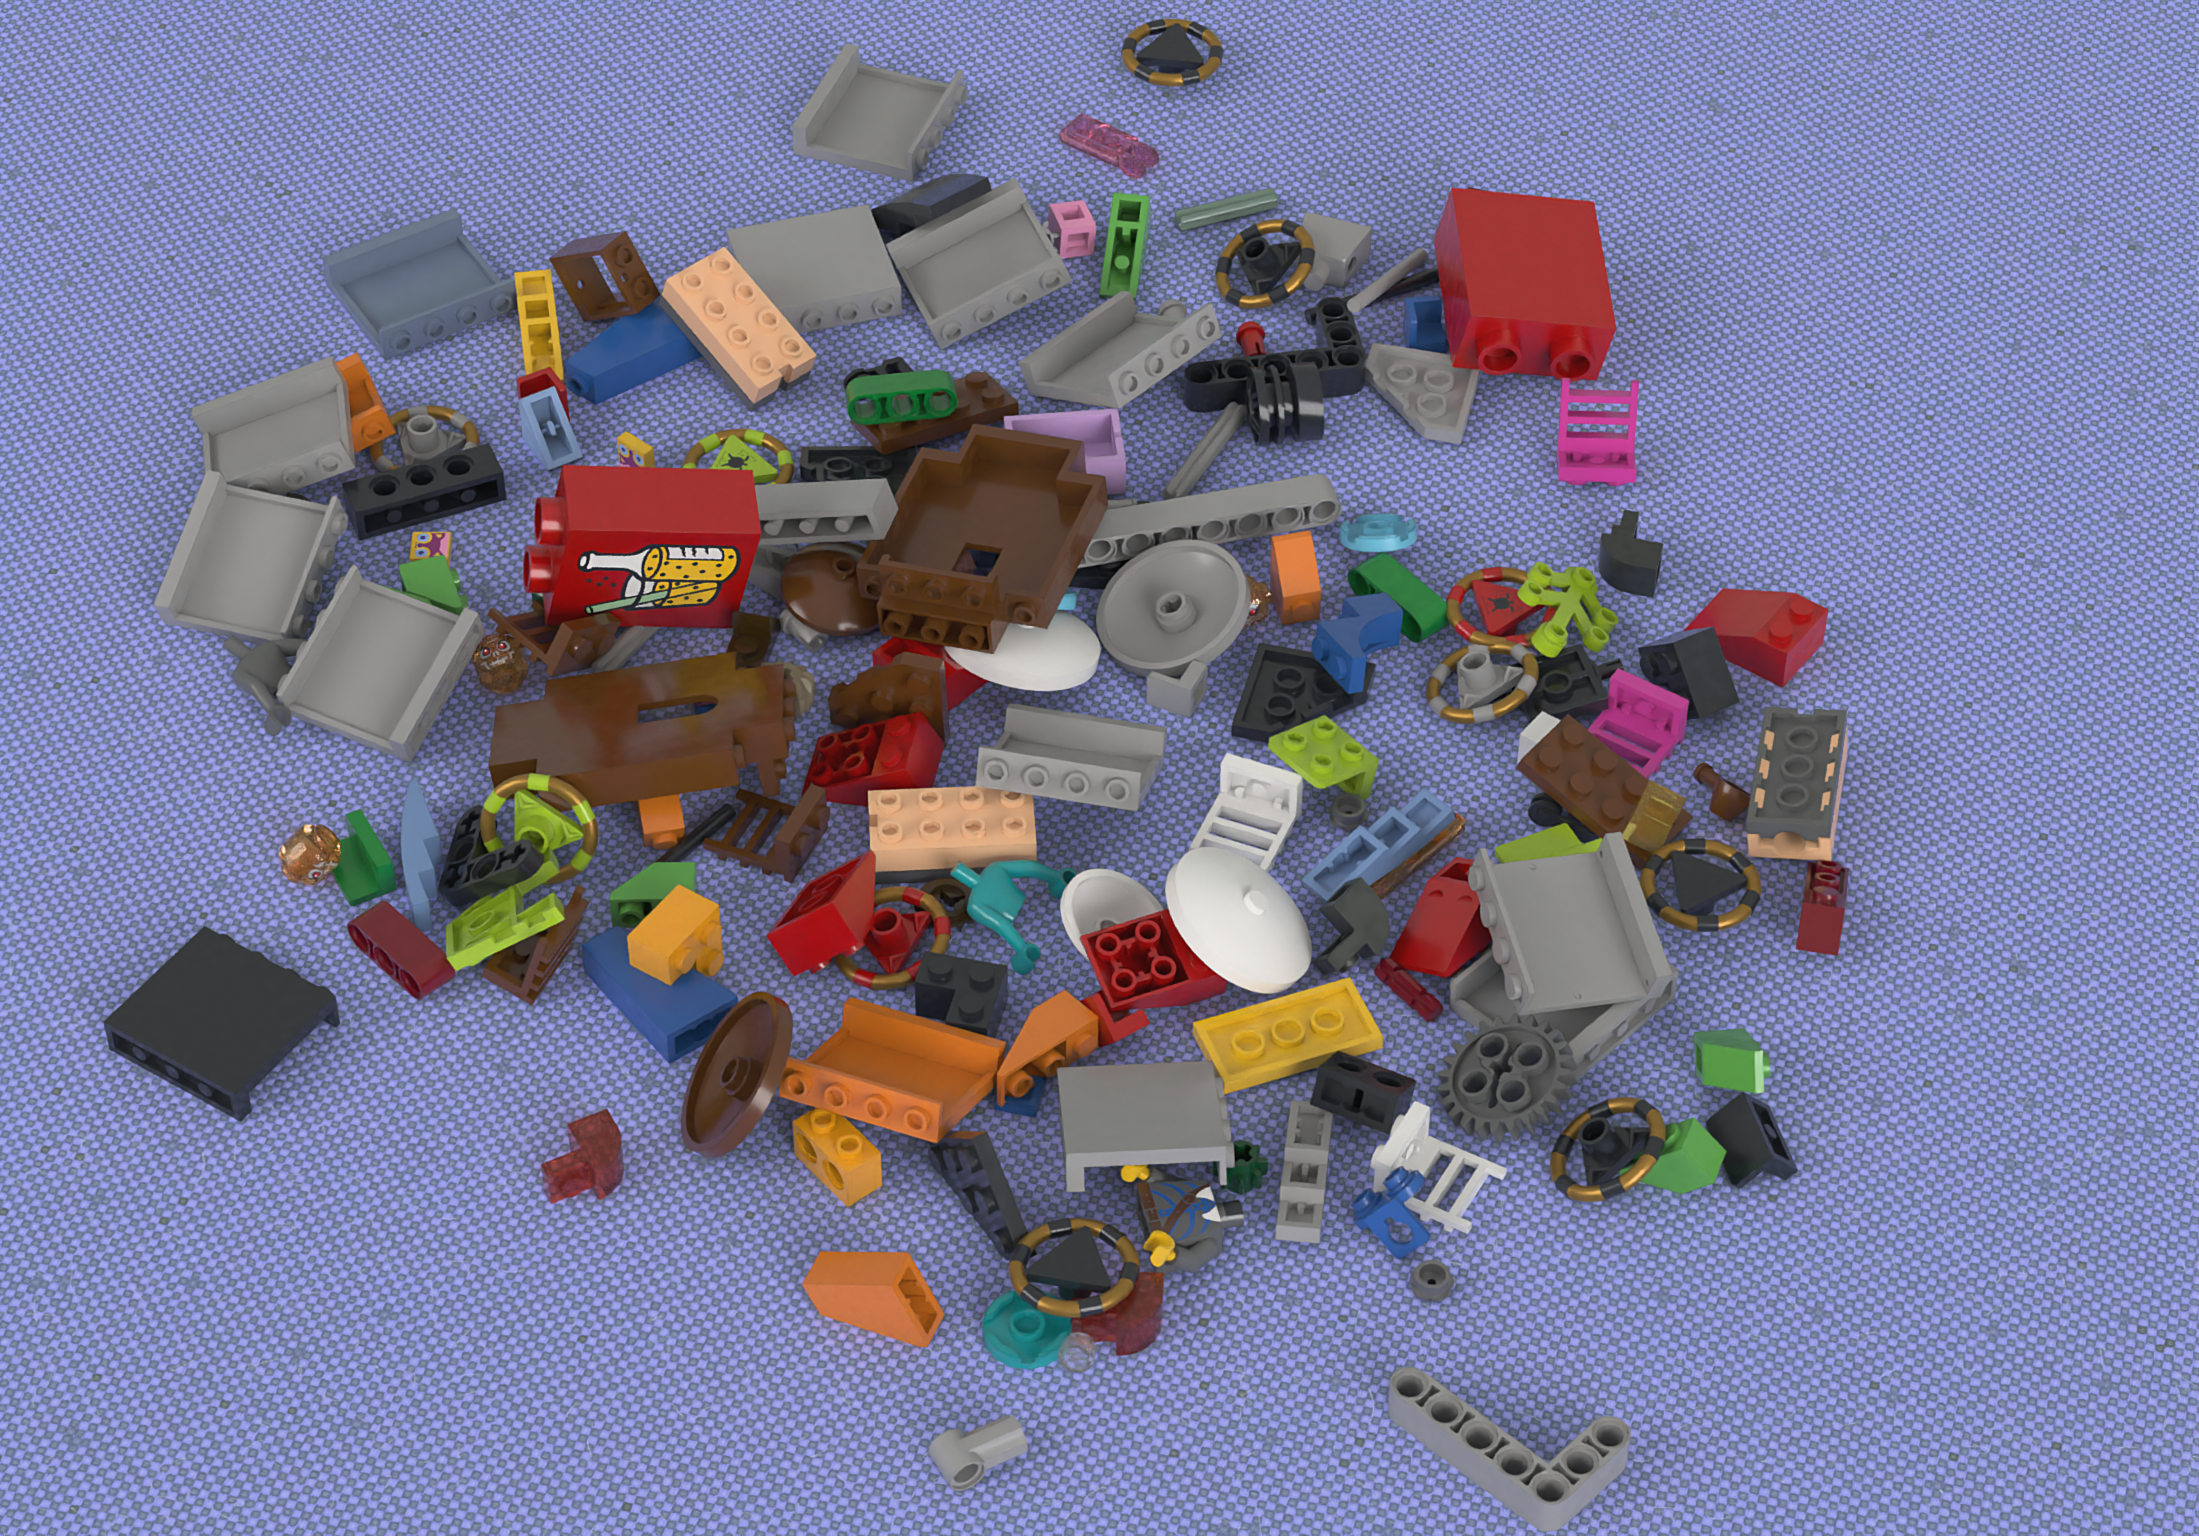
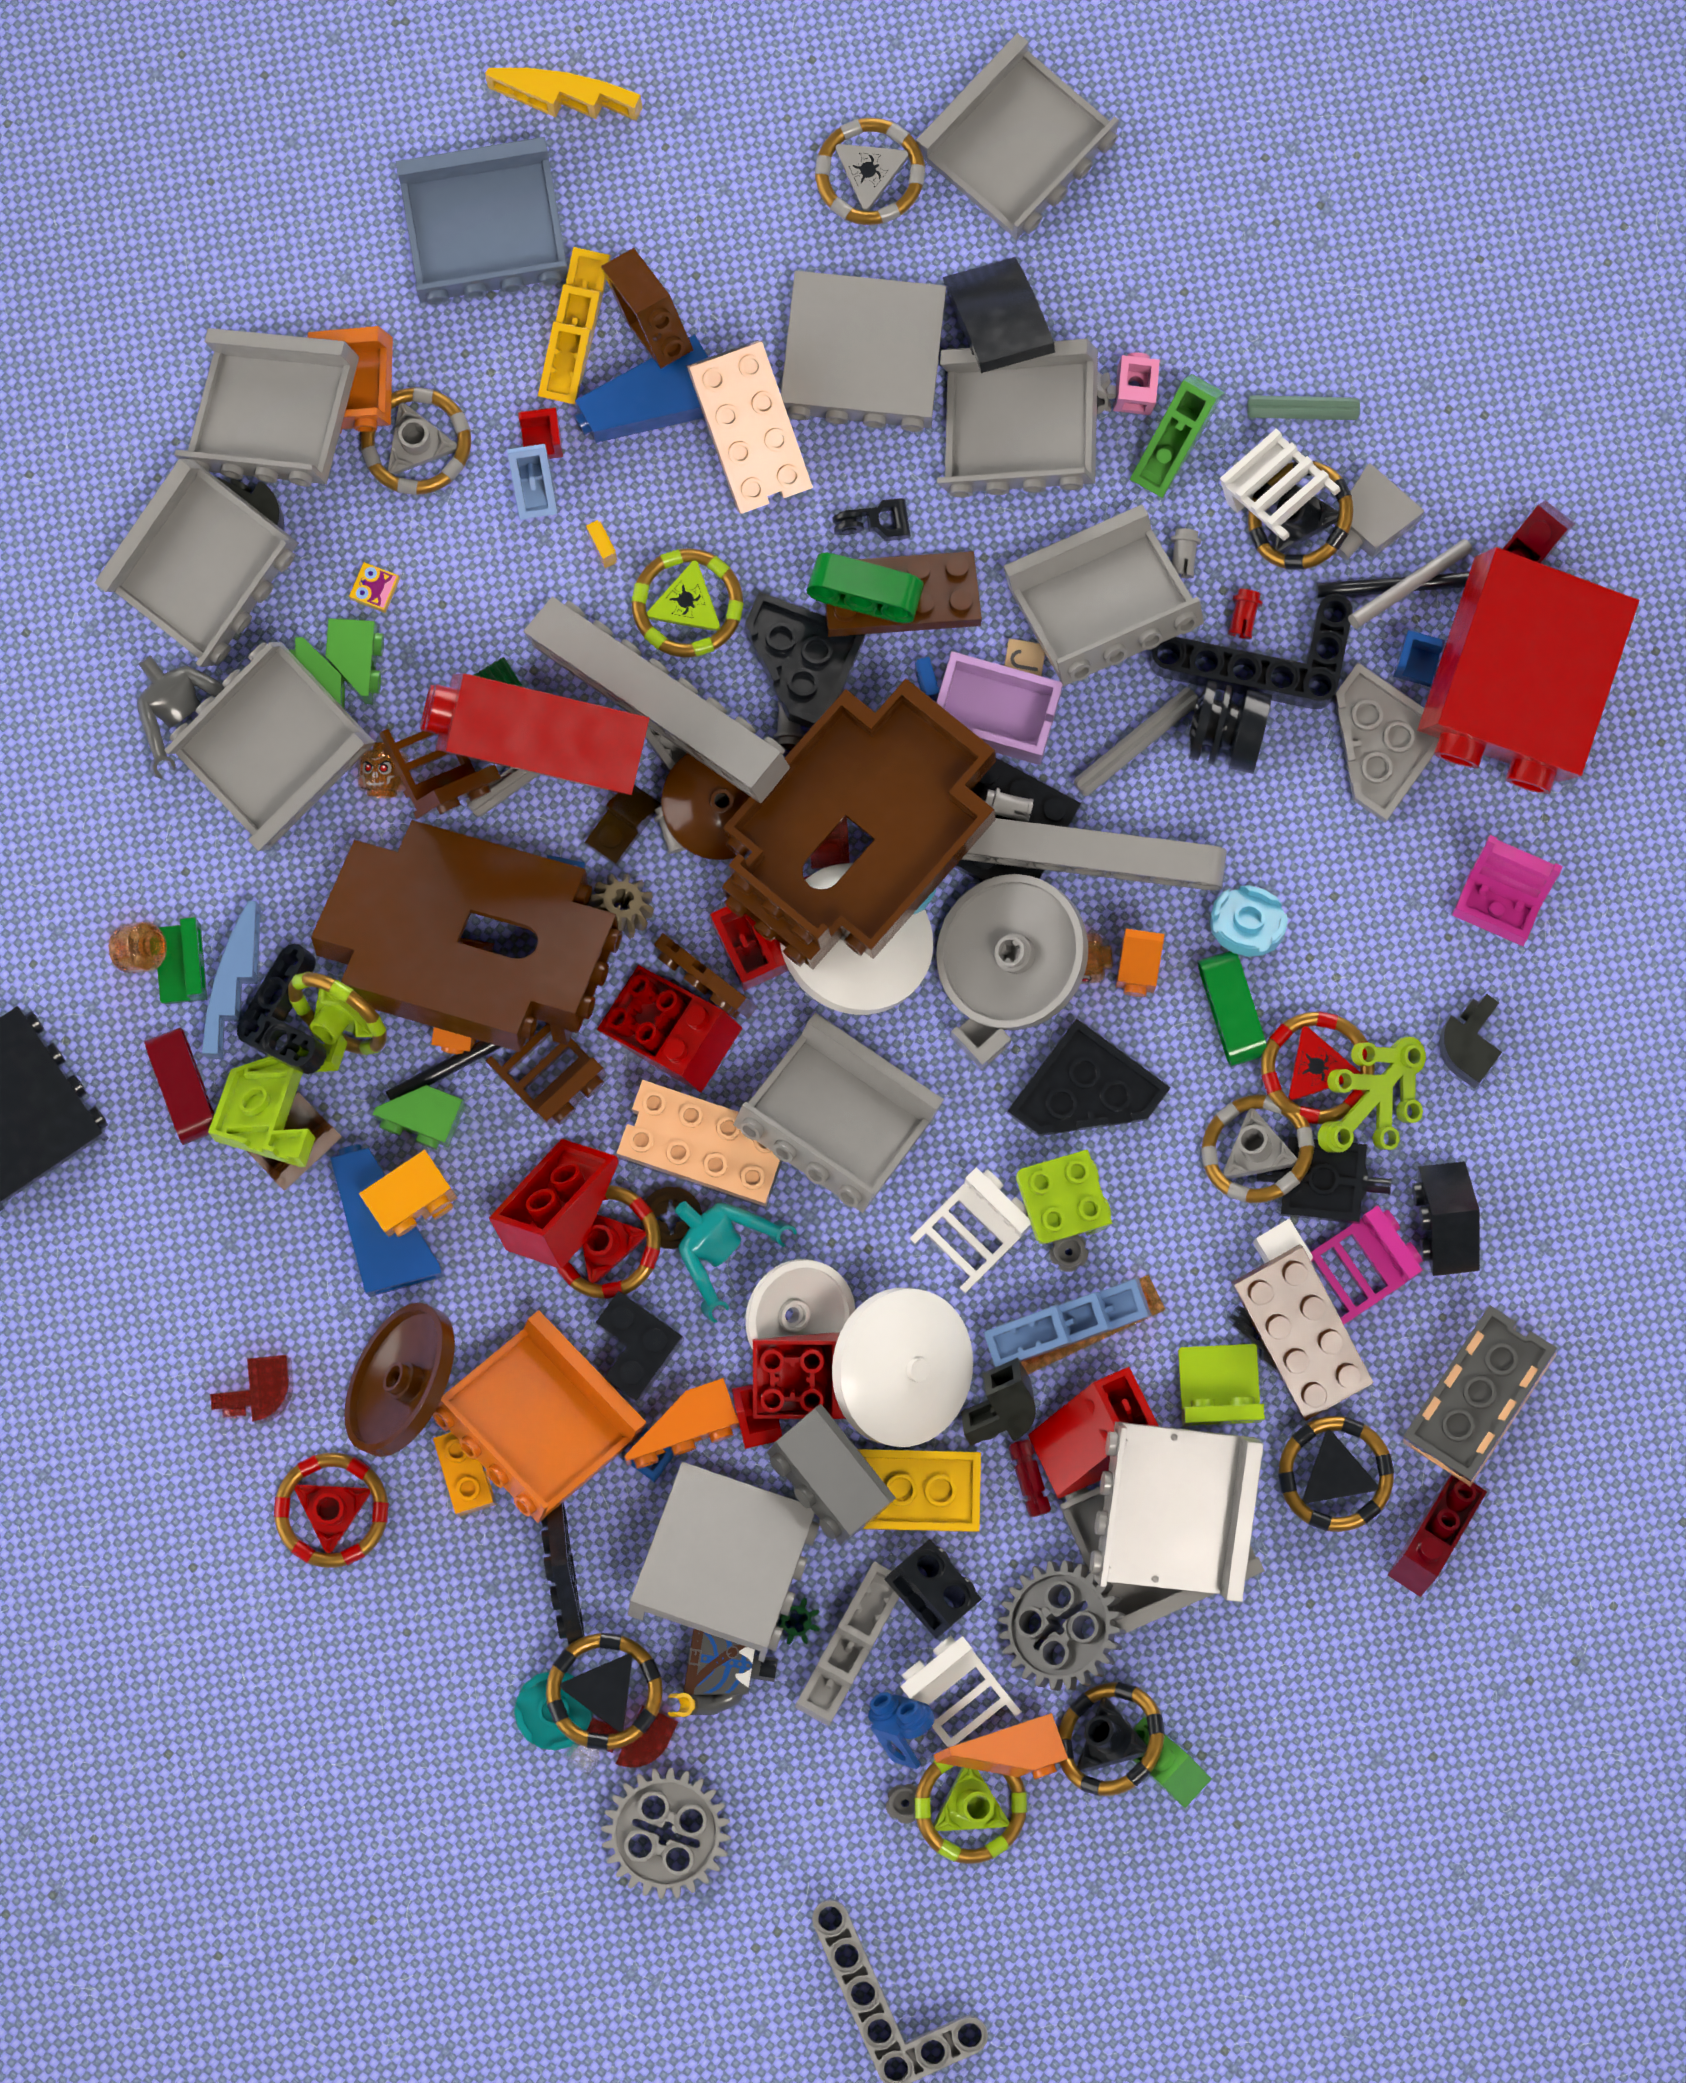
camera: 25 degrees right, 35 degrees up
black brick [342,443,507,541] -> none
orange slope [802,1251,945,1347] -> none
light grey piece [928,1414,1028,1491] -> none
clear pink hinge [1059,113,1160,179] -> none
black piece [1121,19,1224,87] -> none
blue arch [1312,593,1403,694] -> none
clear yellow panel [1622,780,1687,853] -> none
red slope [1683,588,1828,688] -> none
reddish brown bar [1693,763,1751,822] -> none
bright green slope [1694,1028,1770,1093] -> none
black panel [1706,1092,1798,1188] -> none
none -> red piece [274,1453,389,1568]
none -> yellow slope [485,68,643,121]
none -> light grey gear [601,1768,731,1899]
none -> slope [767,1404,896,1546]
none -> piece [815,118,926,225]
none -> lime piece [914,1760,1027,1864]
none -> orange slope [934,1713,1068,1780]
none -> white plate [1220,429,1340,541]

